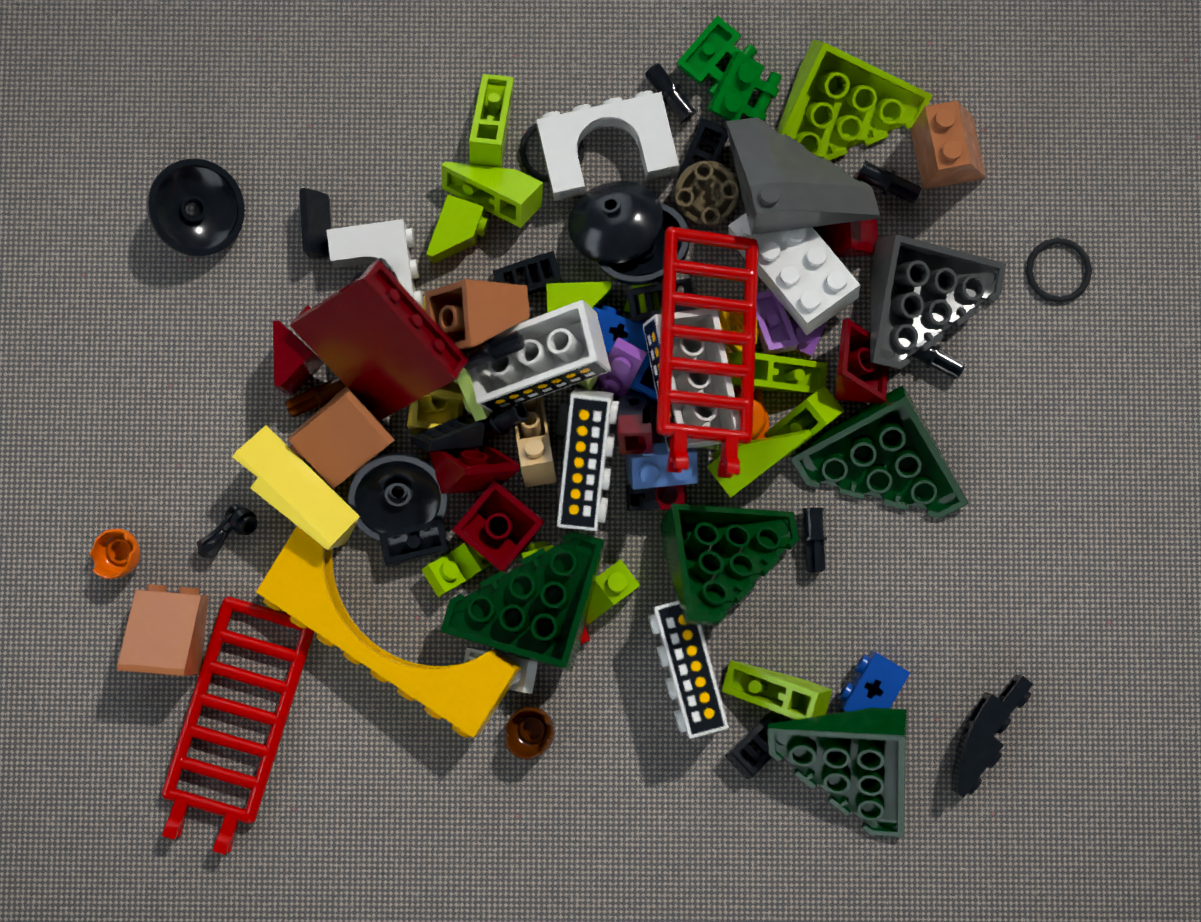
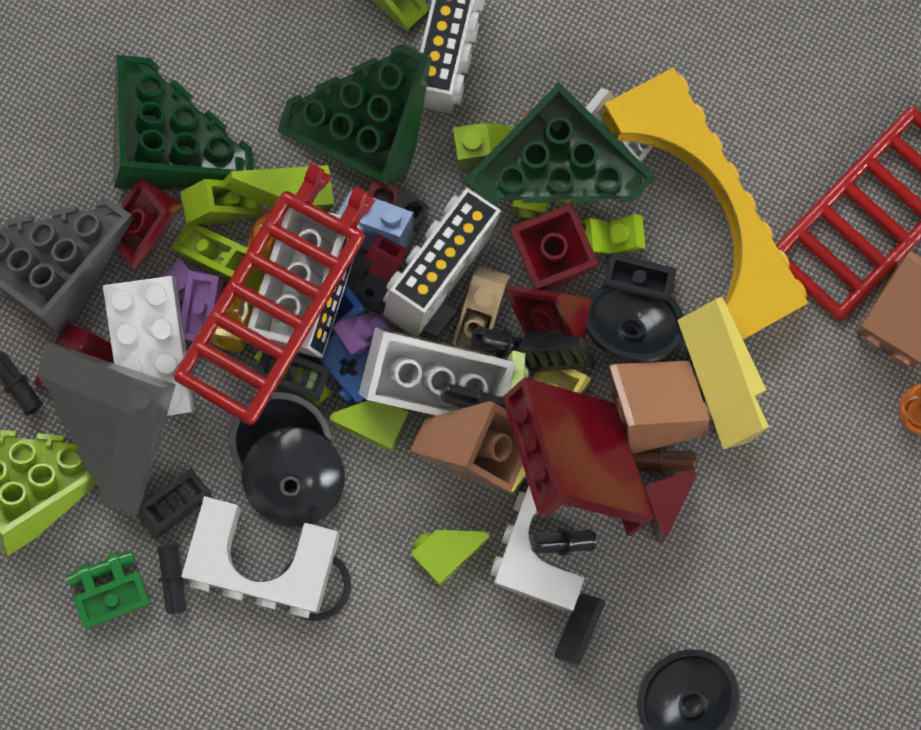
camera: 150 degrees left, 5 degrees down
black piece [196,504,258,559] -> none
lime slope [441,161,543,228] -> none
lime slope [469,74,514,168] -> none
black slope [493,251,562,295] -> none
reddish brown hair [505,707,555,760] -> none
dark tan tile [675,161,739,226] -> none
green plate [706,51,782,121] -> none
black axle [801,507,827,573] -> none
black axle [911,344,965,379] -> none

